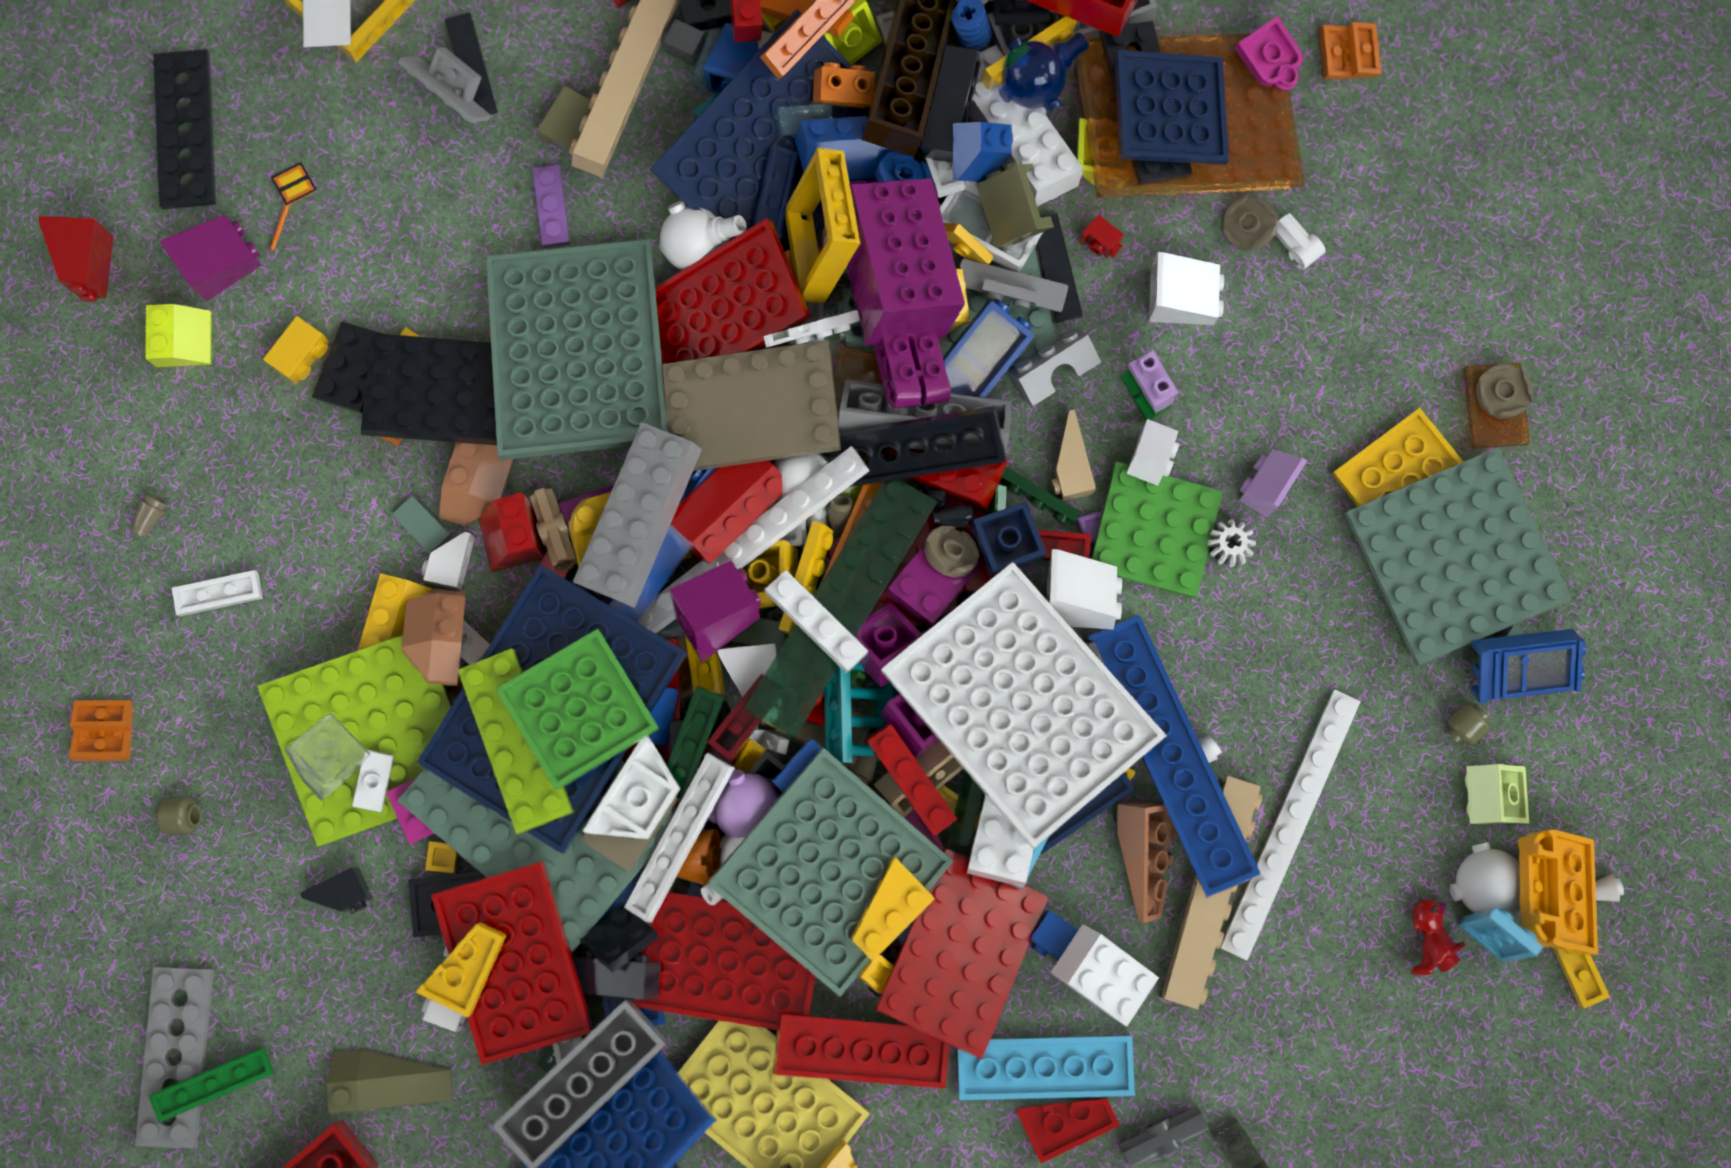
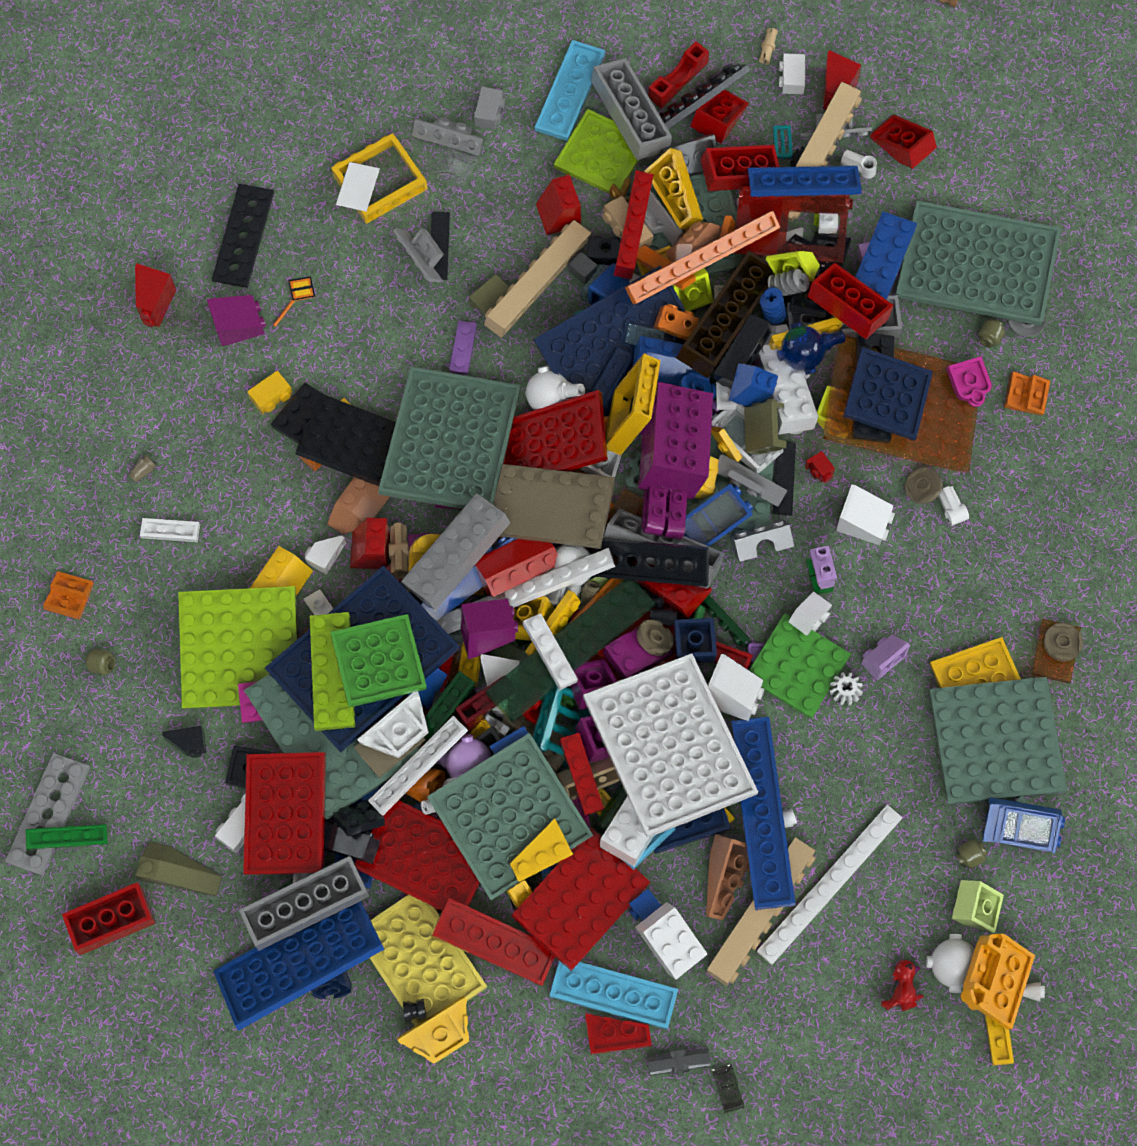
camera: 20 degrees right, 10 degrees down
neon yellow slope [146,304,211,367] -> none
clear slope [285,712,370,801] -> none
white plate [353,749,395,812] -> none
sand green tile [392,495,451,554] -> none
nougat wedge [401,588,465,686] -> none
yellow wing [416,923,506,1018] -> none
yellow plate [425,841,459,874] -> none
white wing [763,310,860,347] -> none
tan slope [1051,409,1096,501] -> none
medium azure plate [1458,908,1543,962] -> none

